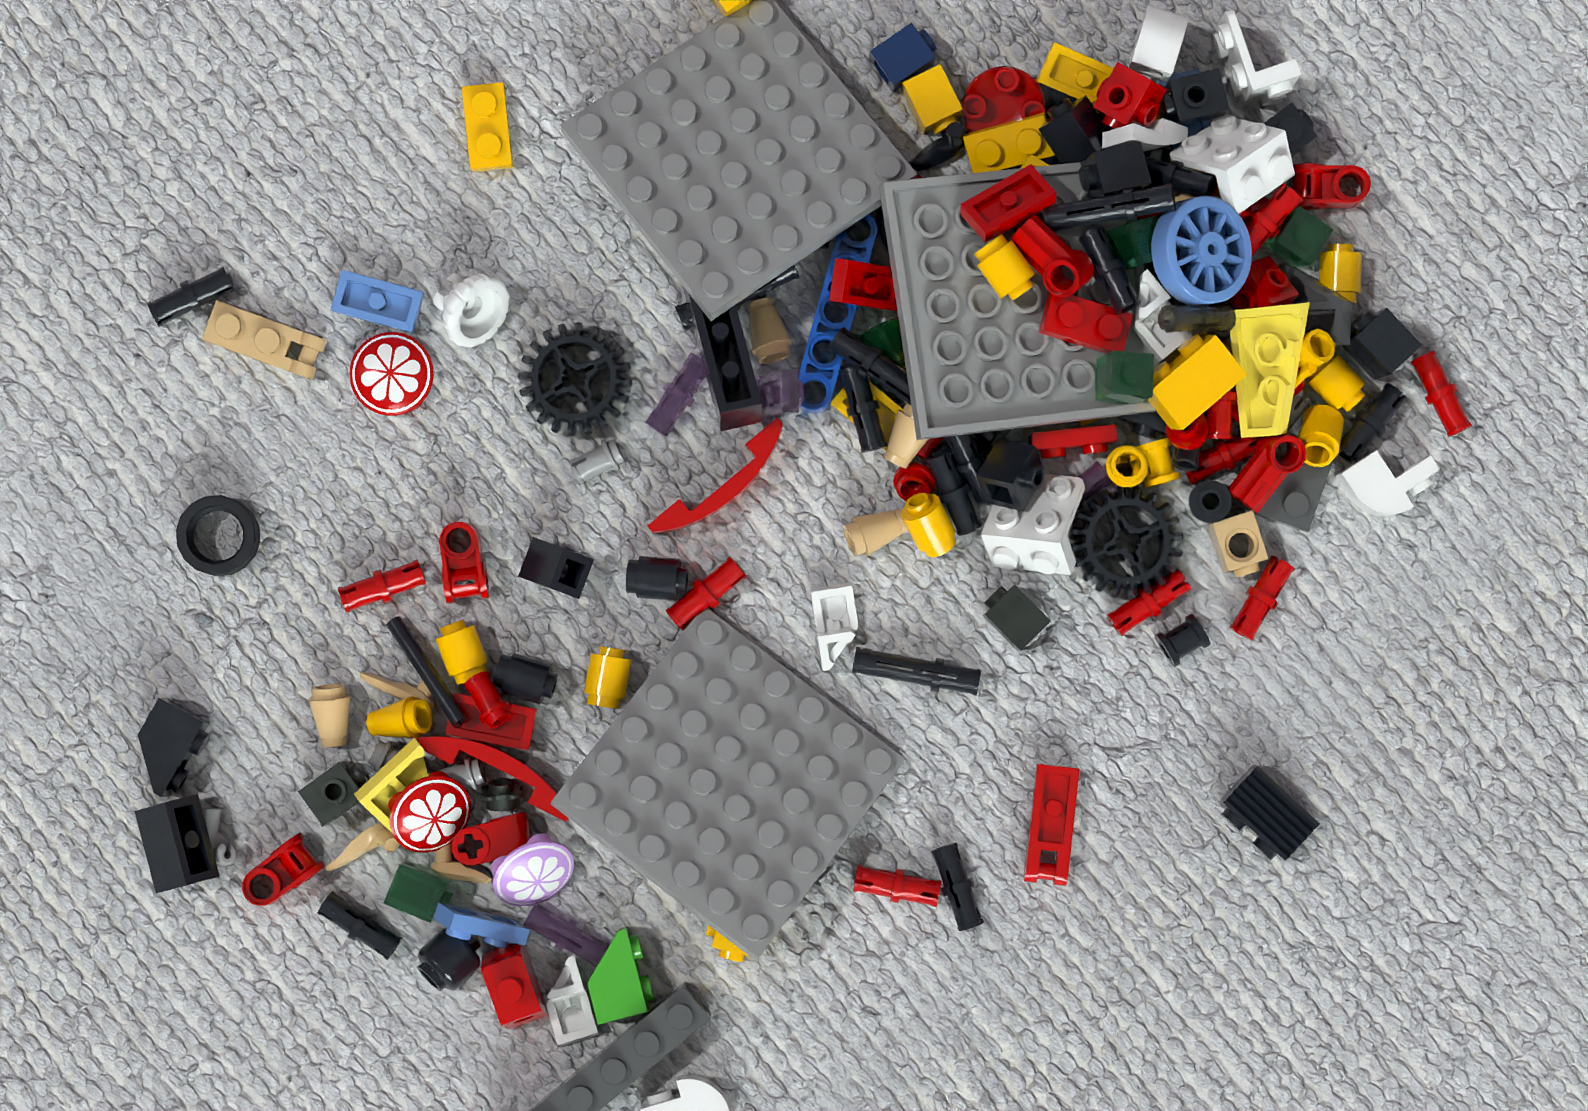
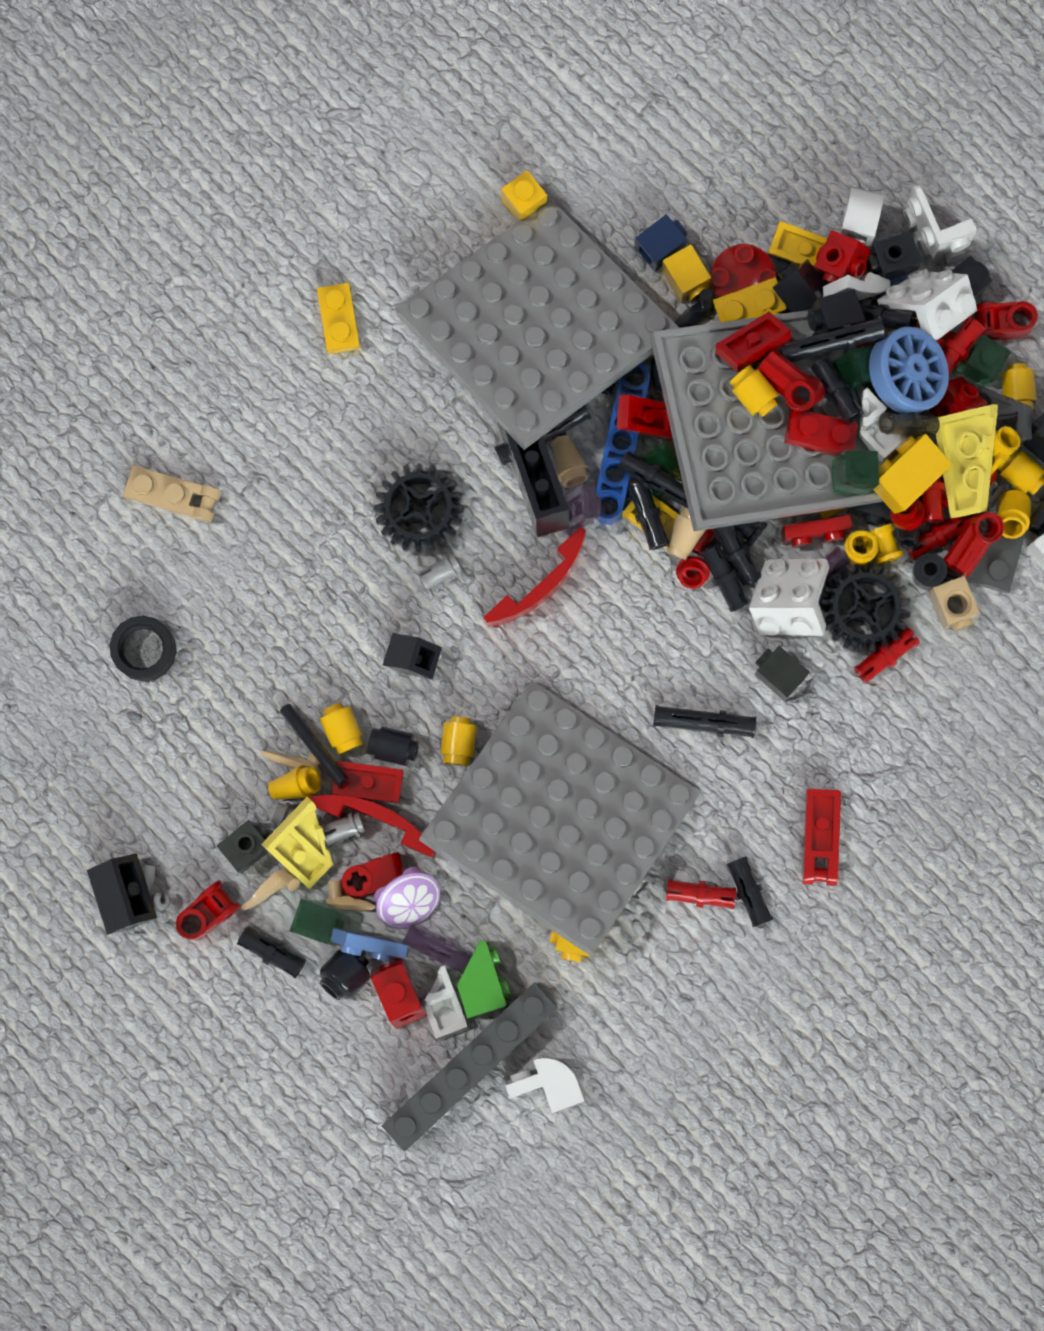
camera: 10 degrees right, 5 degrees down
black slope [138,698,210,797] -> none
black pin [147,267,235,327] -> none
tan cone [308,684,350,747] -> none
medium blue plate [330,270,424,334] -> none
red pin [337,559,426,613] -> none
dish [349,332,434,416] -> none
dish [388,771,471,853] -> none
white hair [433,273,510,348] -> none
red piece [439,521,490,604] -> none
red pin [464,671,512,728] -> none
pearl dark grey plate [480,778,523,811] -> none
black brick [626,556,688,601] -> none
clear purple pin [645,352,706,437] -> none
red pin [665,556,747,631] -> none
white slope [810,582,858,671] -> none
tan cone [843,508,908,557] -> none
yellow brick [901,493,956,557] -> none
black brick [976,438,1046,511] -> none
black bush [1155,614,1211,667] -> none
black brick [1219,765,1320,861] -> none
red pin [1229,555,1295,641] -> none

